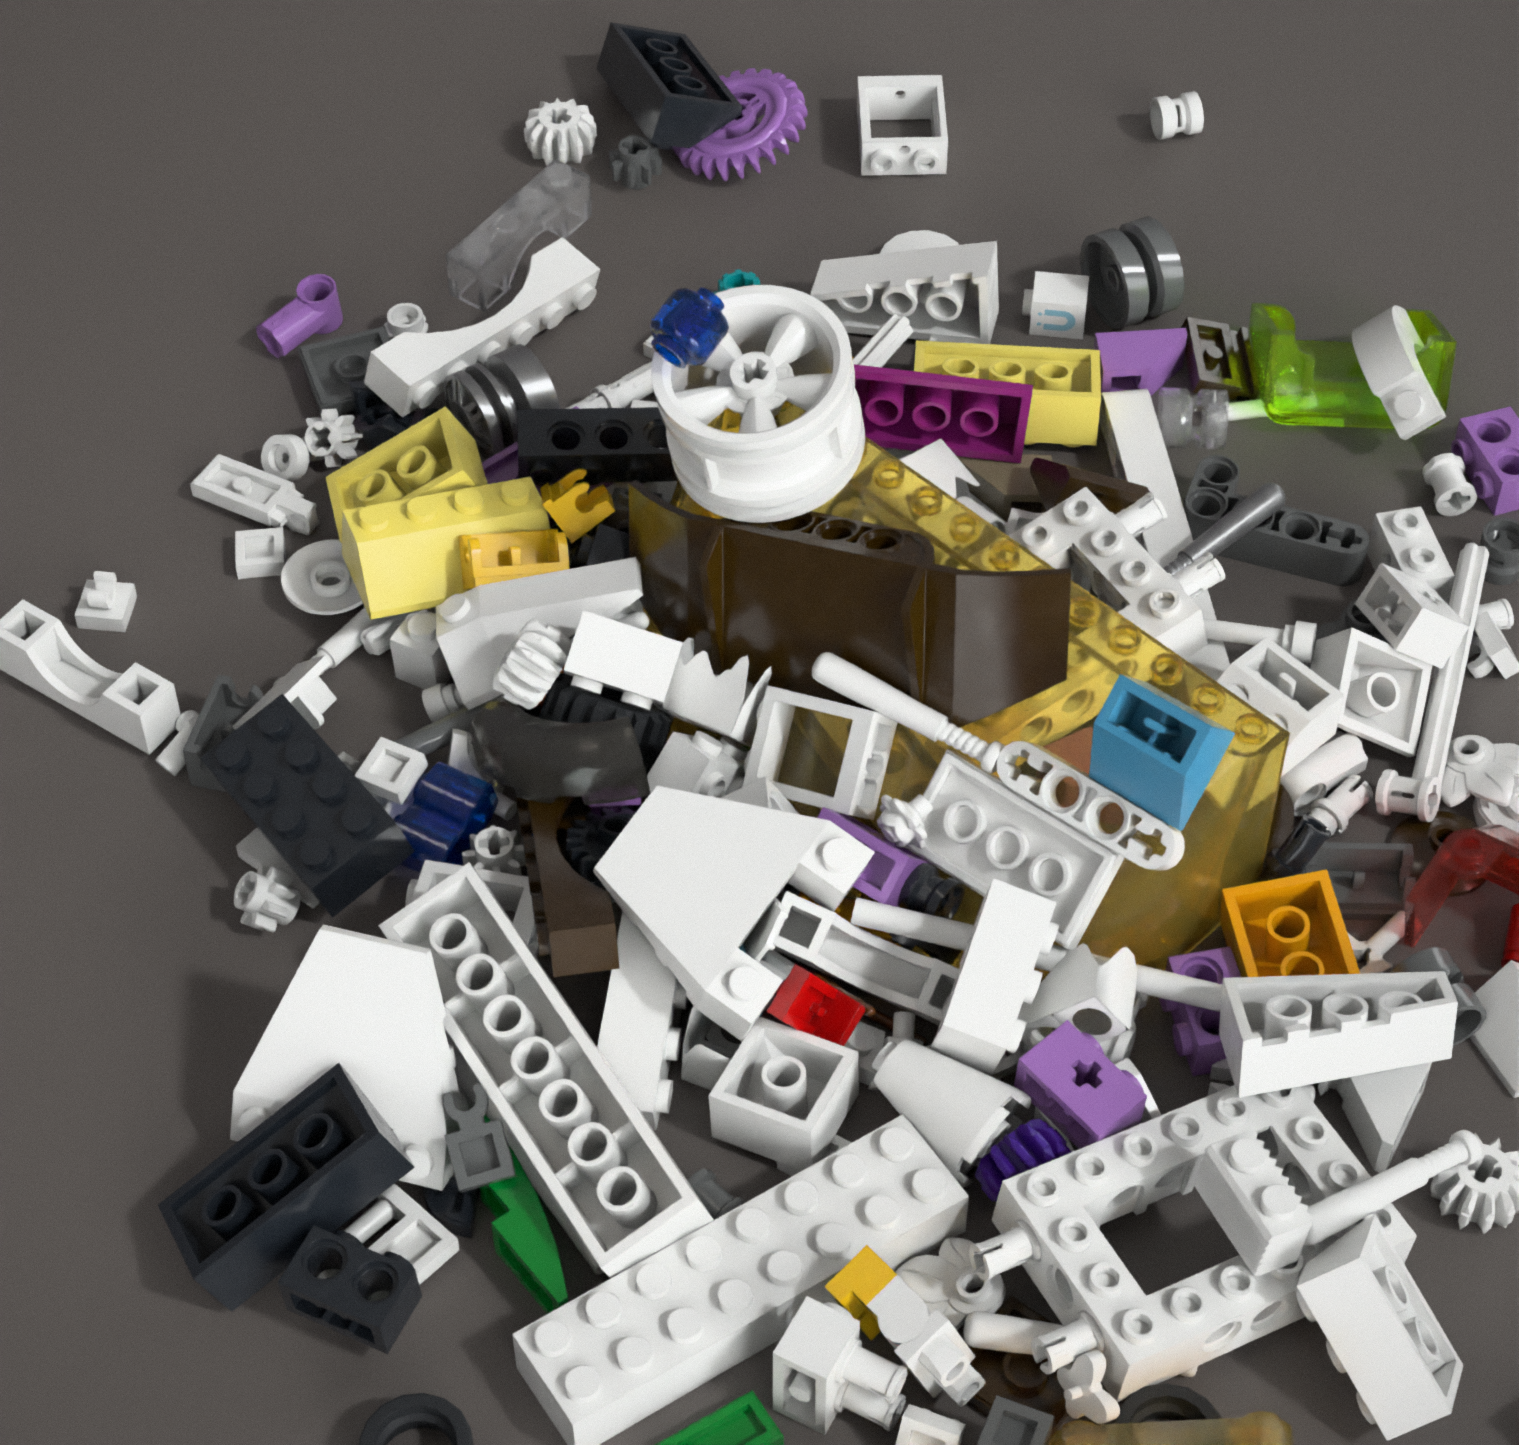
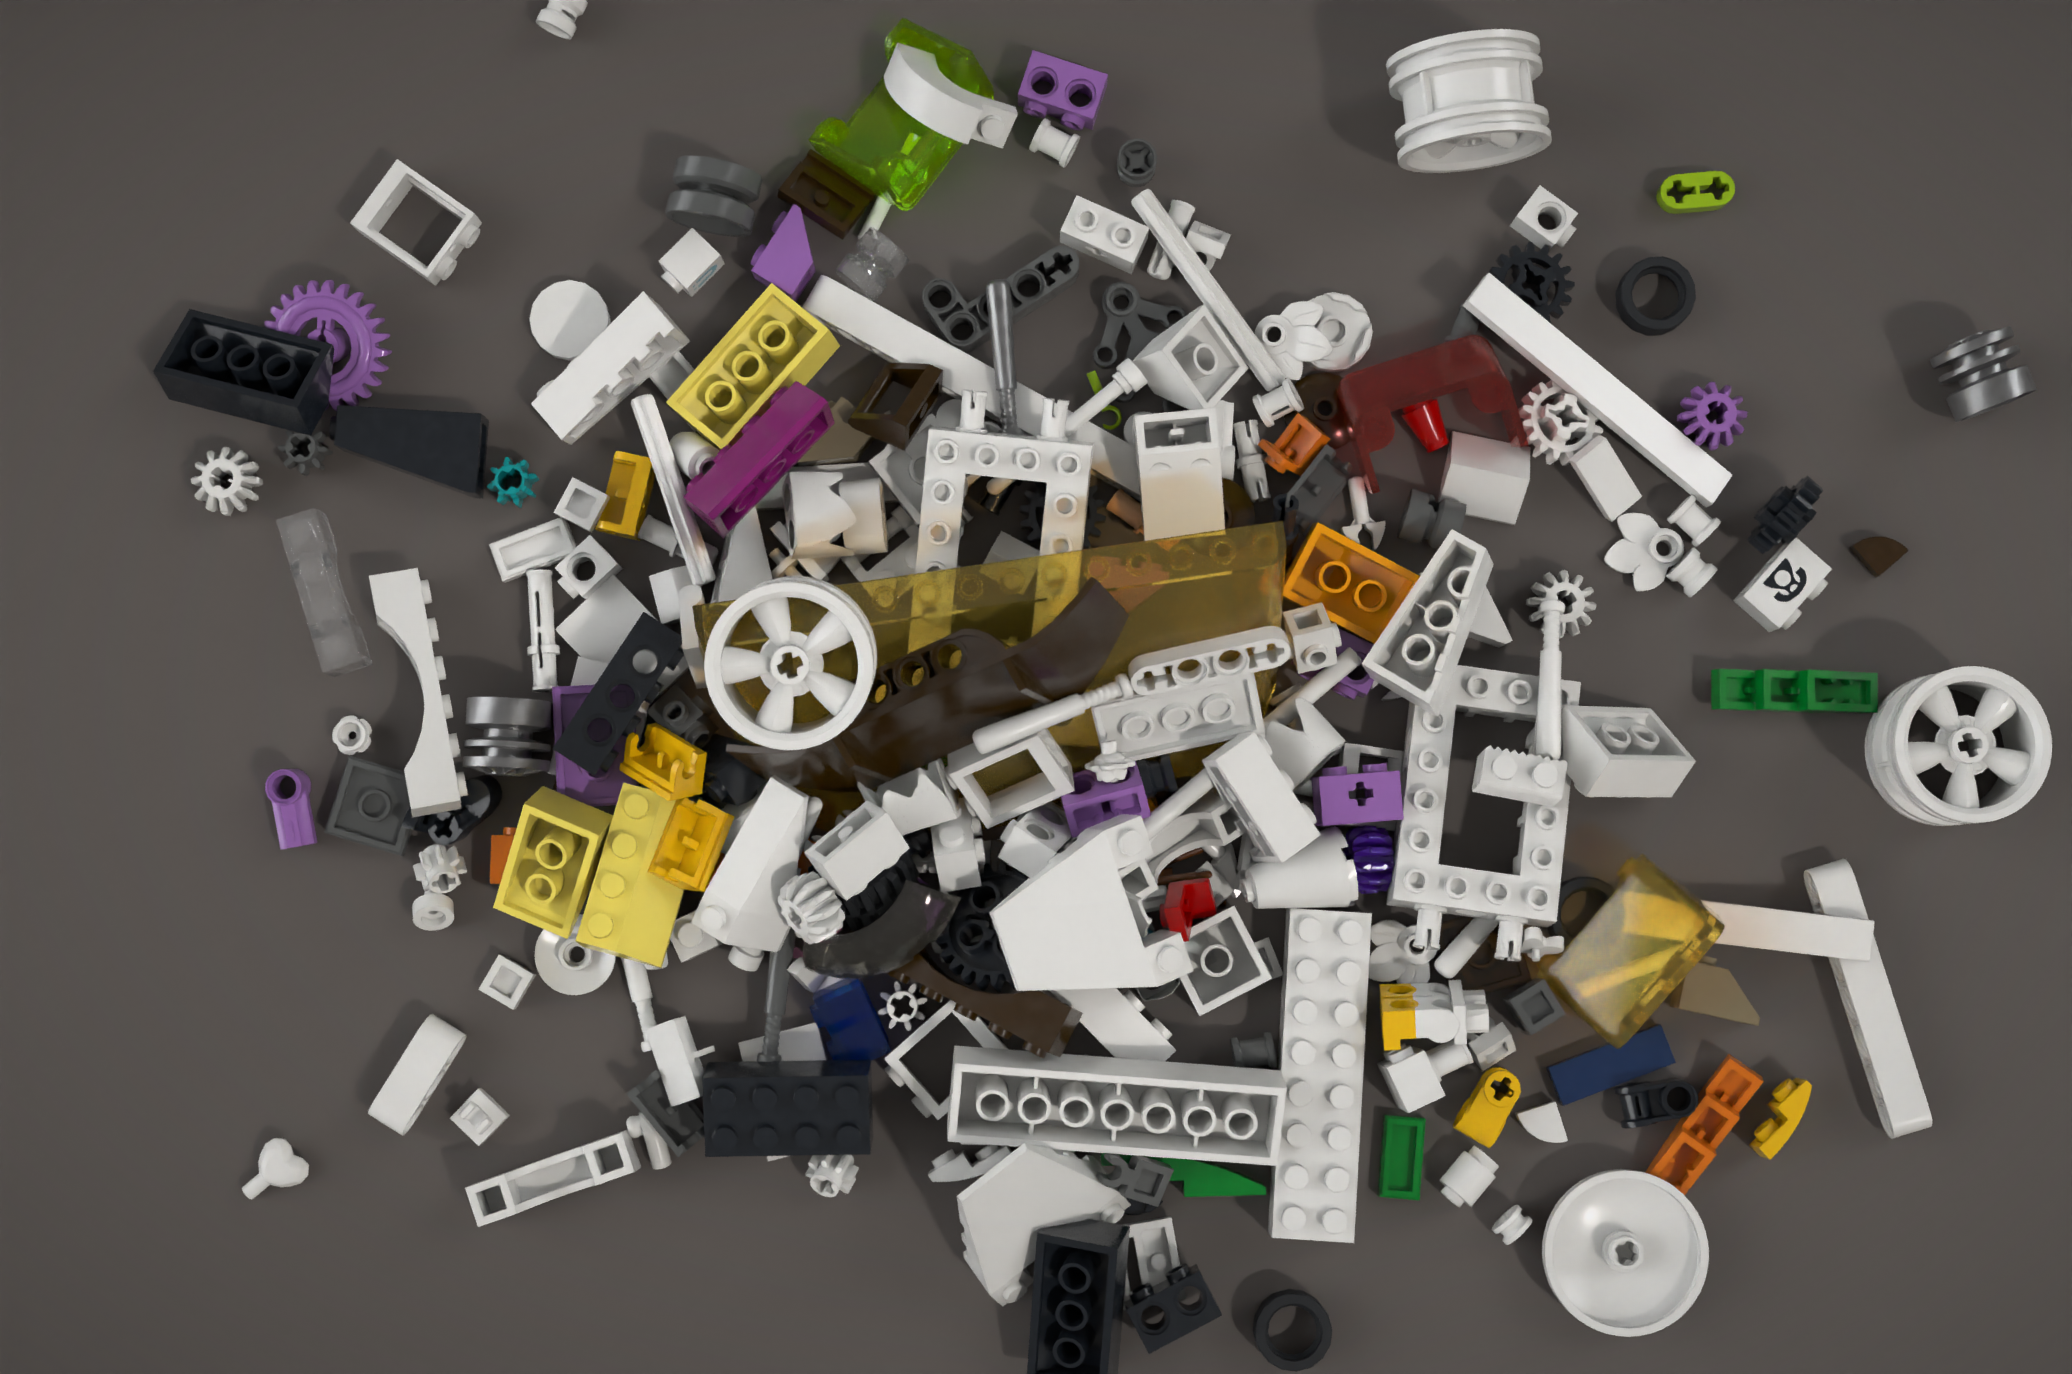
camera: 55 degrees left, 35 degrees up
white hinge [190,454,319,535] -> none
white tile [355,737,428,805] -> none
clear blue head [650,287,729,368] -> none
dark azure slope [1089,674,1235,831] -> none
white brick [1355,563,1469,669] -> none
none -> black slope [330,405,489,499]
none -> white beam [368,1014,467,1136]
none -> orange bracket [1258,413,1330,476]
none -> white brick [1283,602,1342,674]

